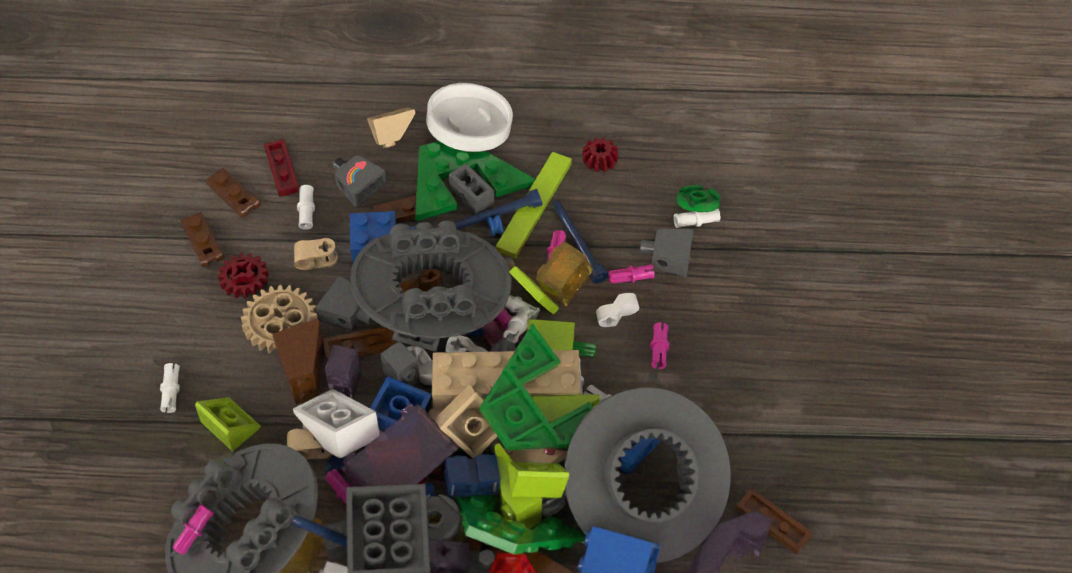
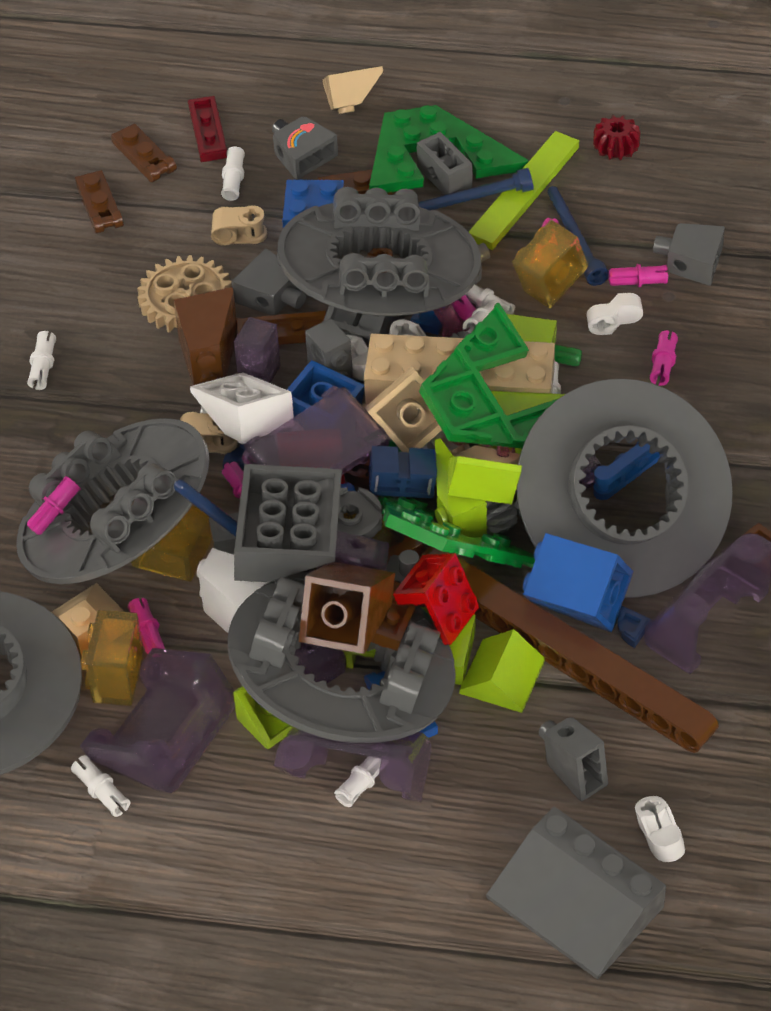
camera: 10 degrees right, 5 degrees down
lime slope [195,397,260,452] -> none
dark red gear [218,252,269,299] -> none
white piece [426,83,513,152] -> none
blue bush [487,215,503,237] -> none
lime tile [509,266,559,315] -> none
white pin [674,208,720,228] -> none
green tile [676,185,721,213] -> none

